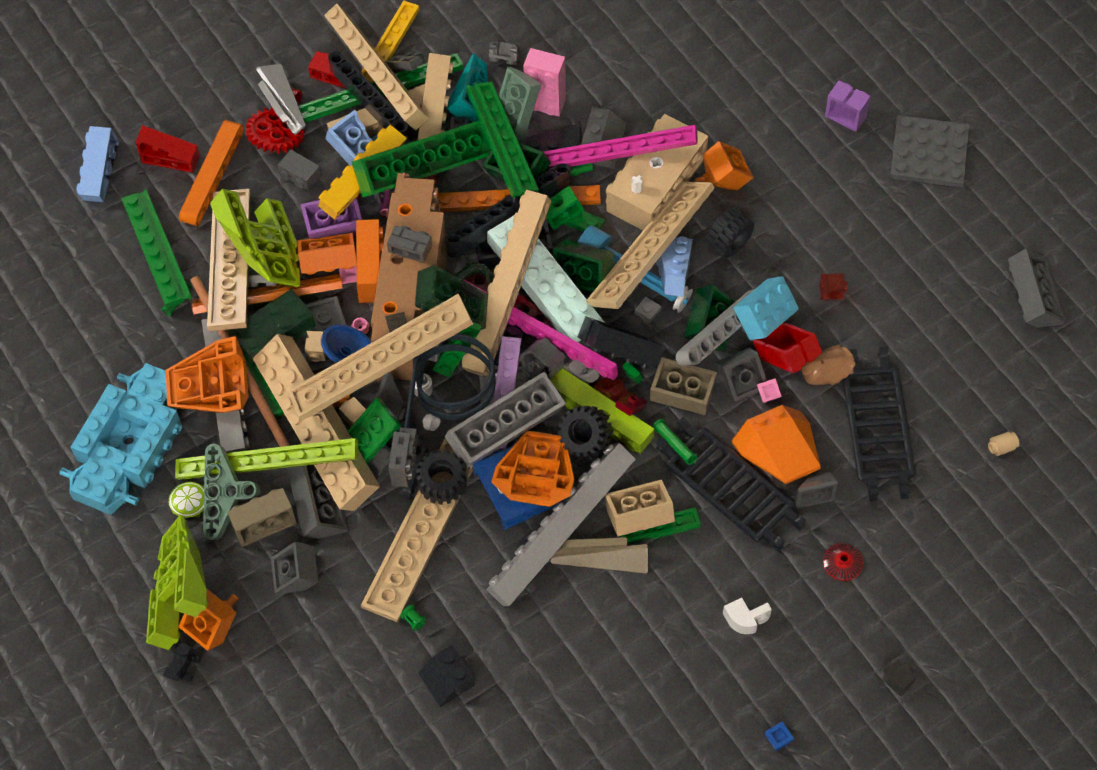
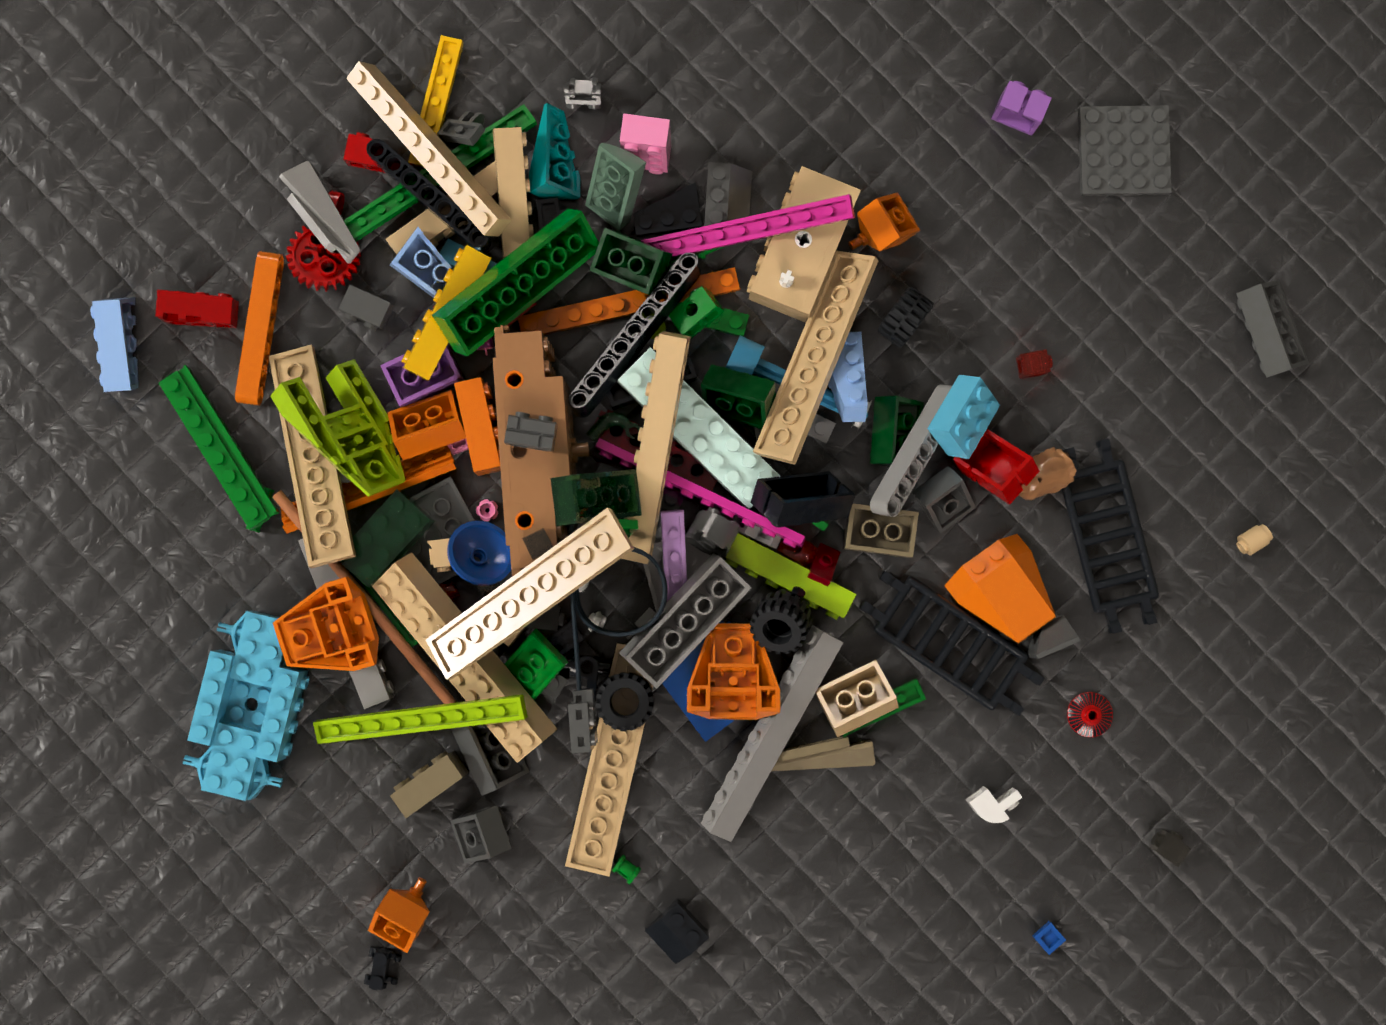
camera: 10 degrees left, 25 degrees up
lime wedge [146,515,208,650] -> none
dish [169,482,204,518] -> none
sand green beam [203,444,260,541] -> none
green plate [466,82,539,199] -> none
green pin [652,419,697,465] -> none
bright pink plate [757,379,782,403] -> none

